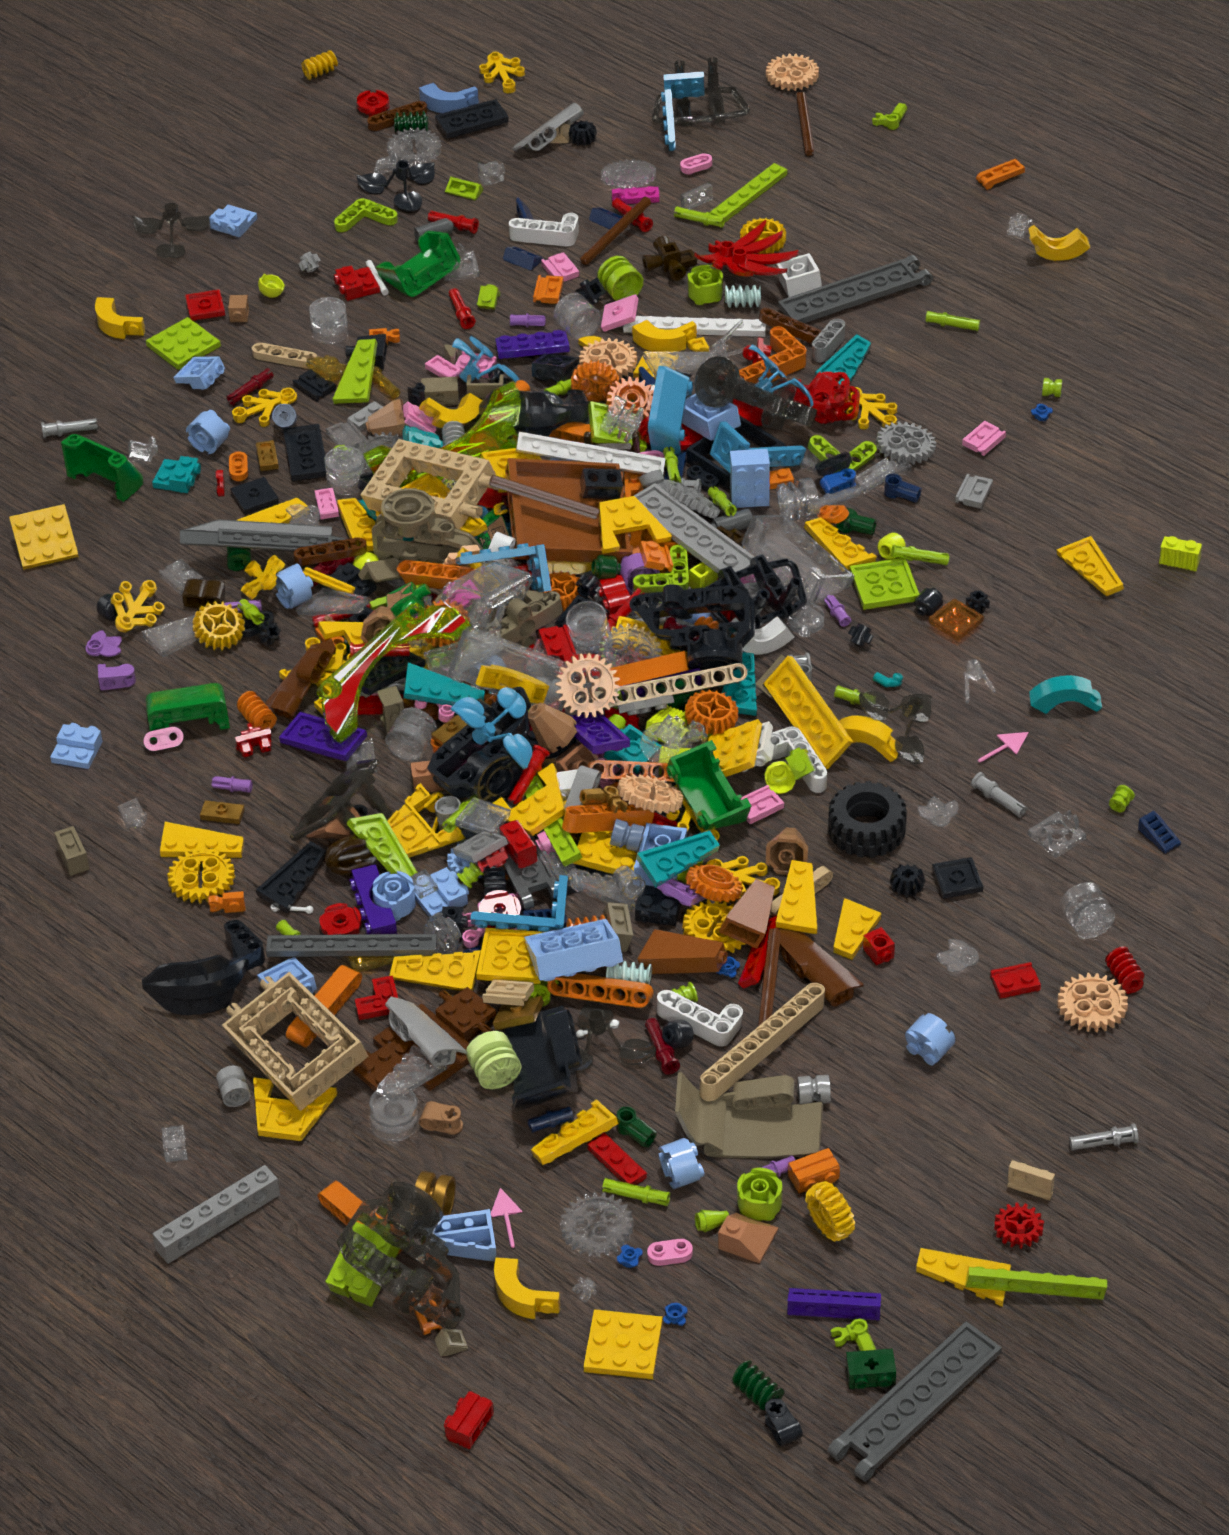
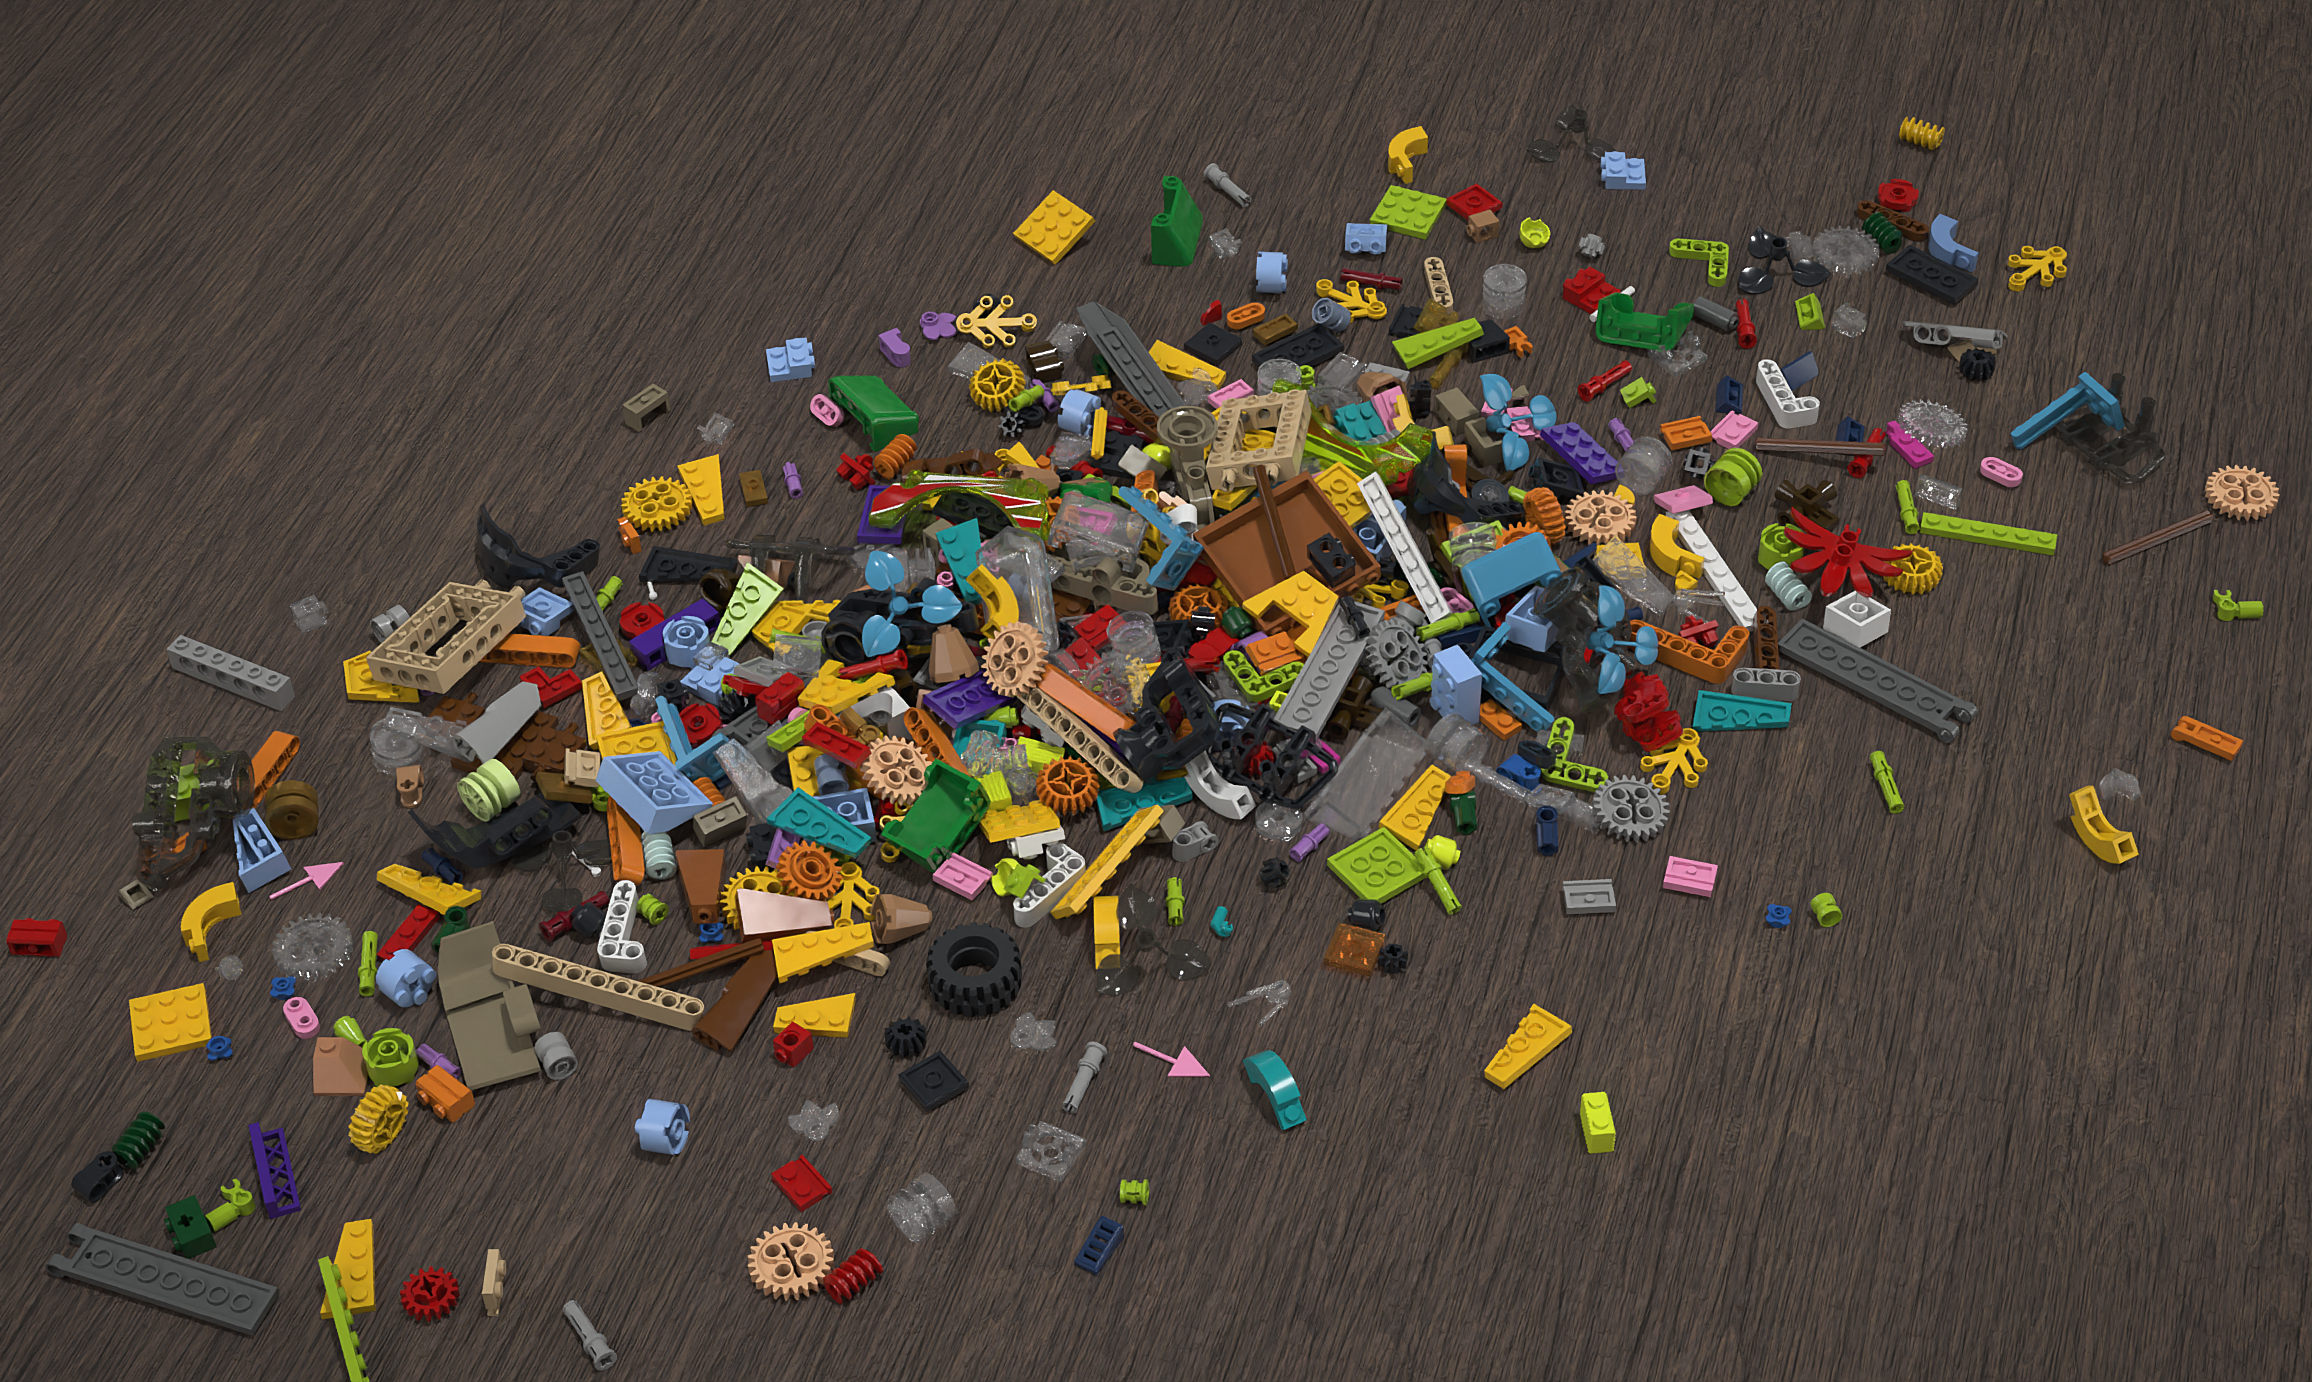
camera: 65 degrees right, 0 degrees up
teal plate [152,456,201,493] -> none
none -> red plate [802,722,872,769]
none -> black pin [1339,596,1370,638]

